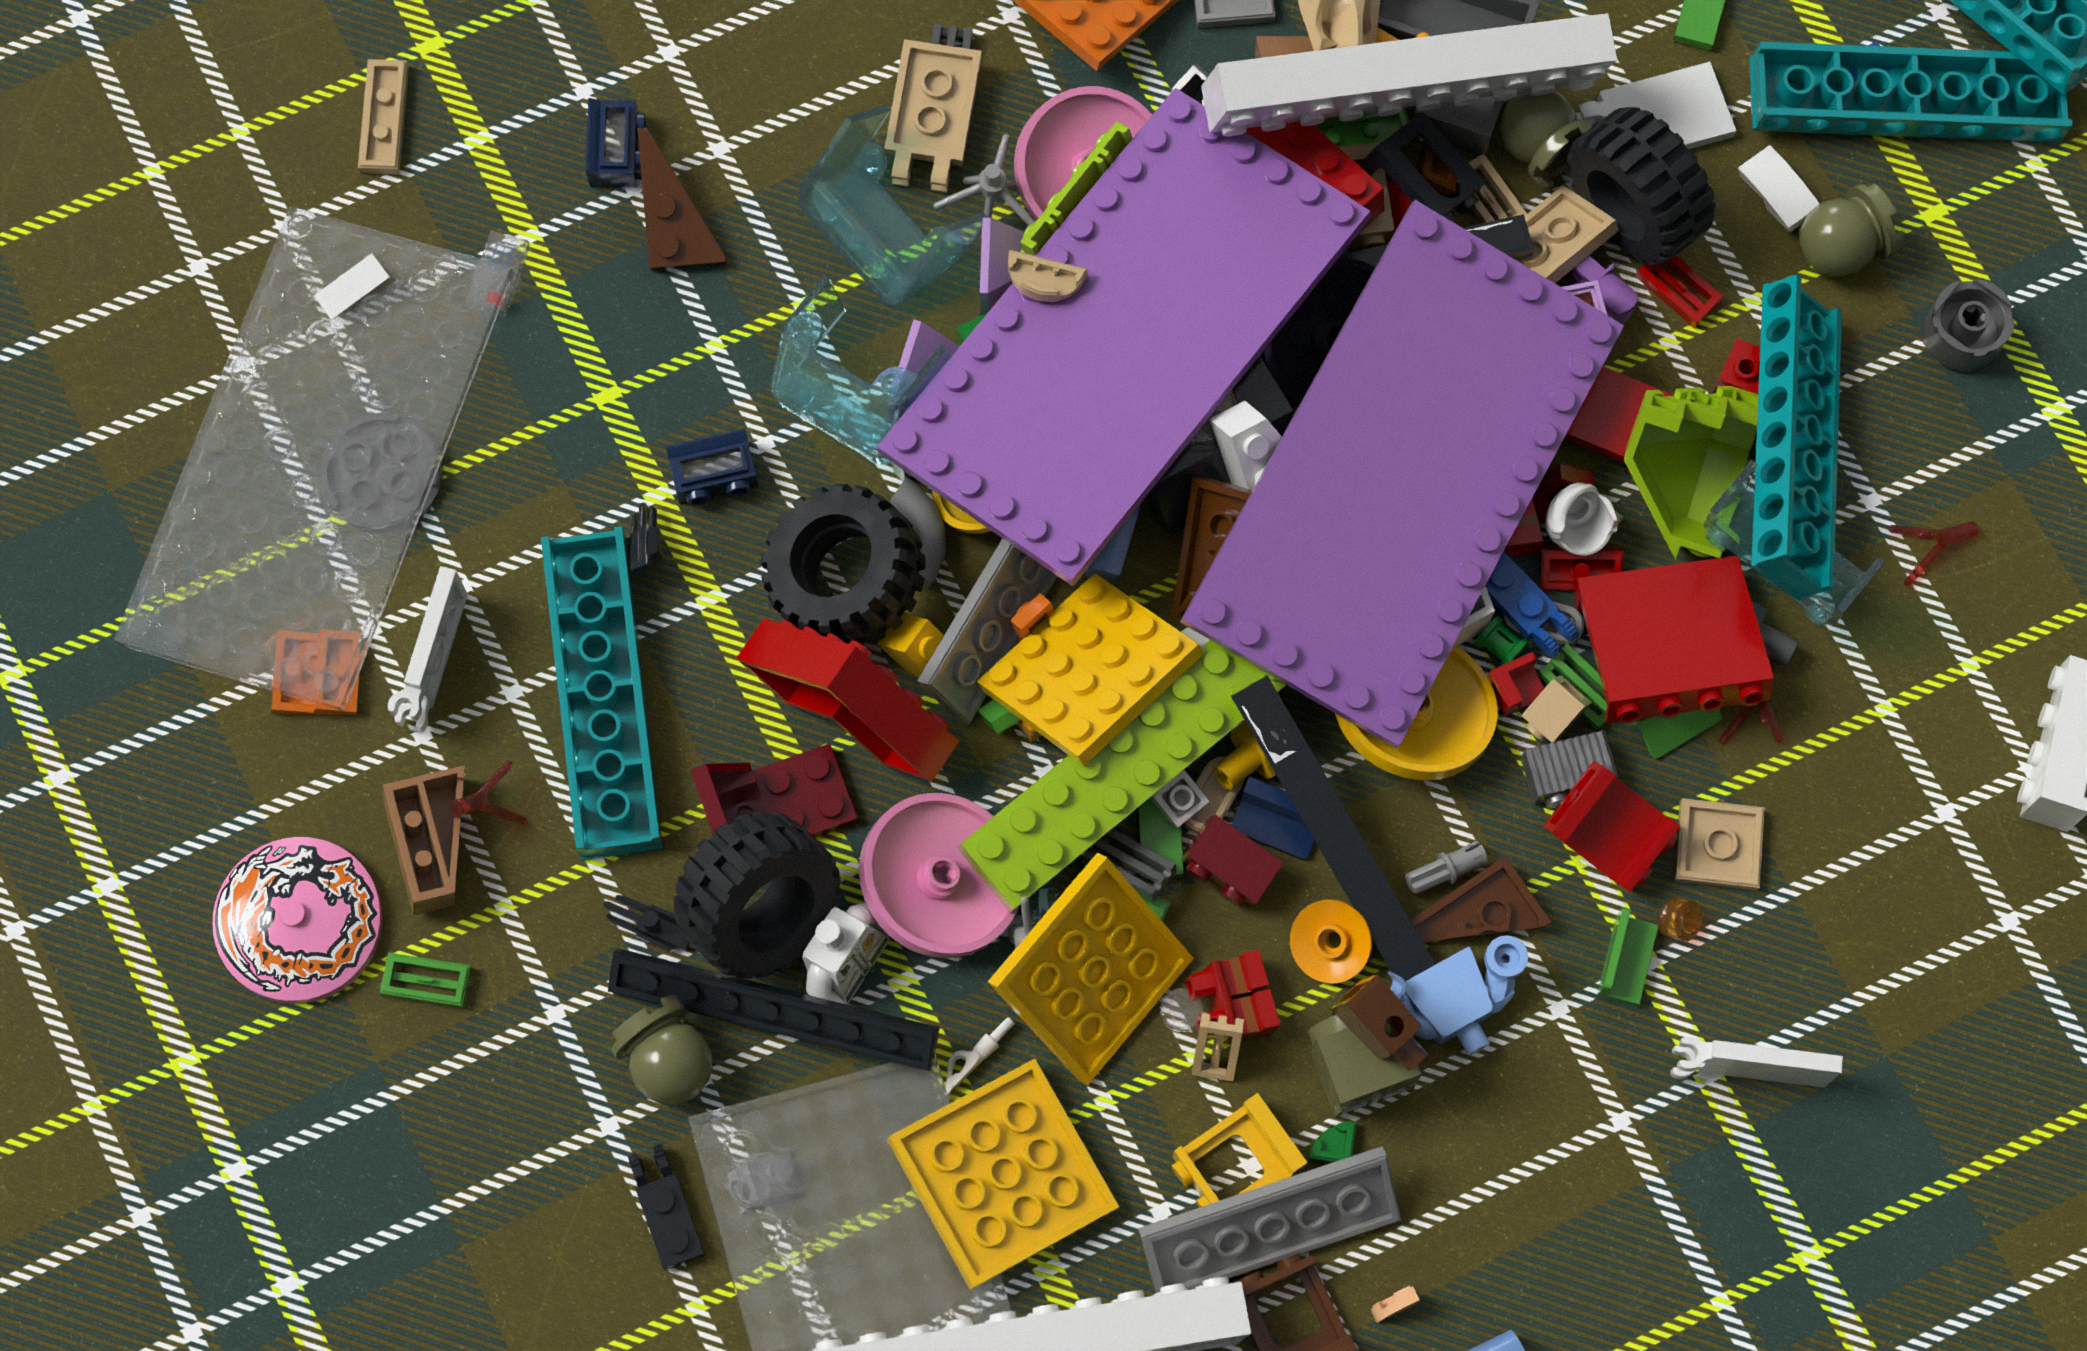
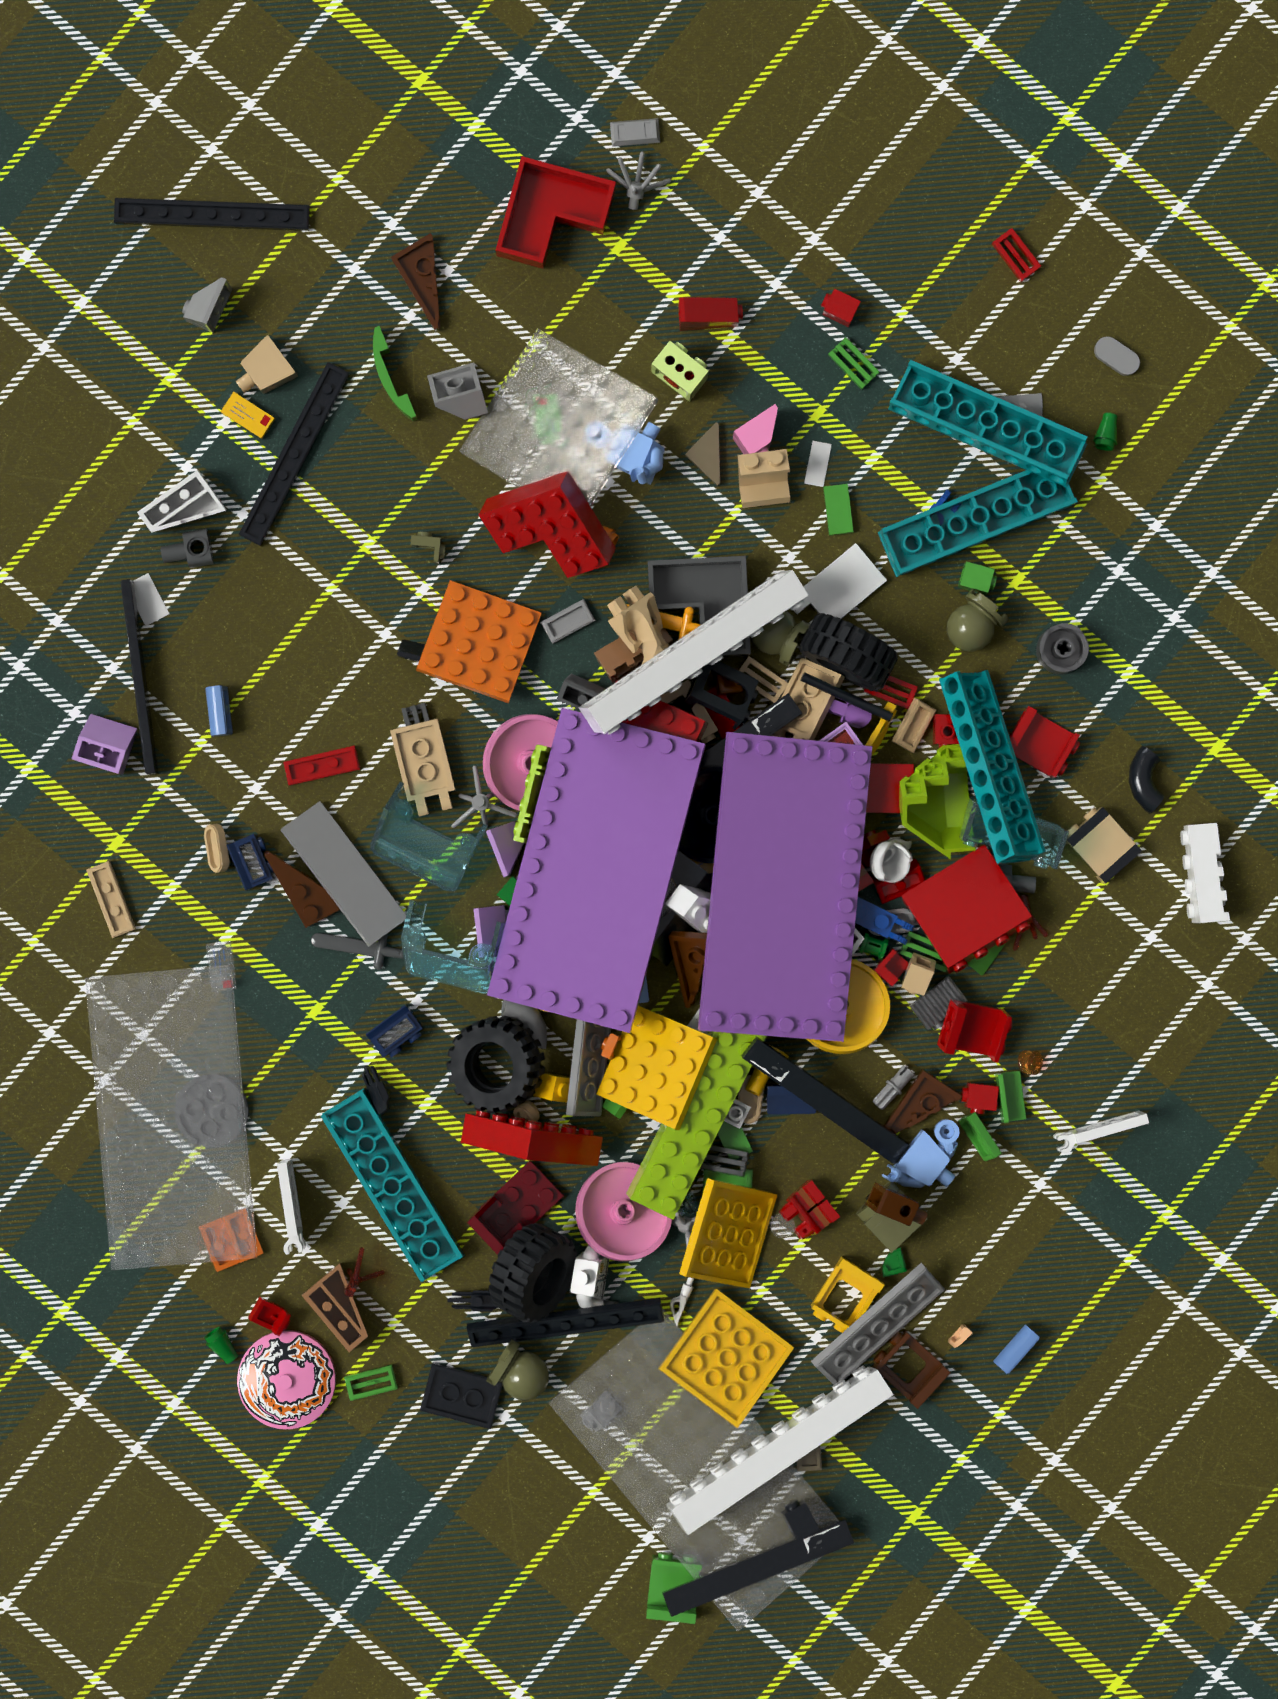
camera: 25 degrees left, 15 degrees up
white sticker [314,253,389,320] -> none
black hinge [627,1143,705,1270] -> none
tan tile [1008,250,1088,302] -> none
dark red brick [1181,814,1284,907] -> none
tan tile [1192,1013,1244,1081] -> none
light orange dish [1290,899,1372,983] -> none
tan tile [1674,798,1765,891] -> none
white slope [1738,145,1819,232] -> none
clear red plant [1888,521,1979,586] -> none
none -> tan tile [204,824,229,873]
none -> green cone [204,1326,238,1364]
none -> red bracket [248,1297,291,1336]
none -> light grey tile [281,801,408,947]
none -> red tile [283,745,361,786]
none -> dark grey sword [311,933,407,970]
none -> black tile [420,1362,502,1429]
none -> black bar [800,672,893,722]
none -> yellow piece [865,702,897,756]
none -> tan tile [892,698,936,753]
none -> bright green brick [958,561,997,595]
none -> bright green tile [958,1112,1002,1161]
none -> red brick [961,1082,999,1114]
none -> red panel [1009,706,1080,778]
none -> tan panel [1063,807,1142,884]
none -> black cylinder [1128,746,1165,814]

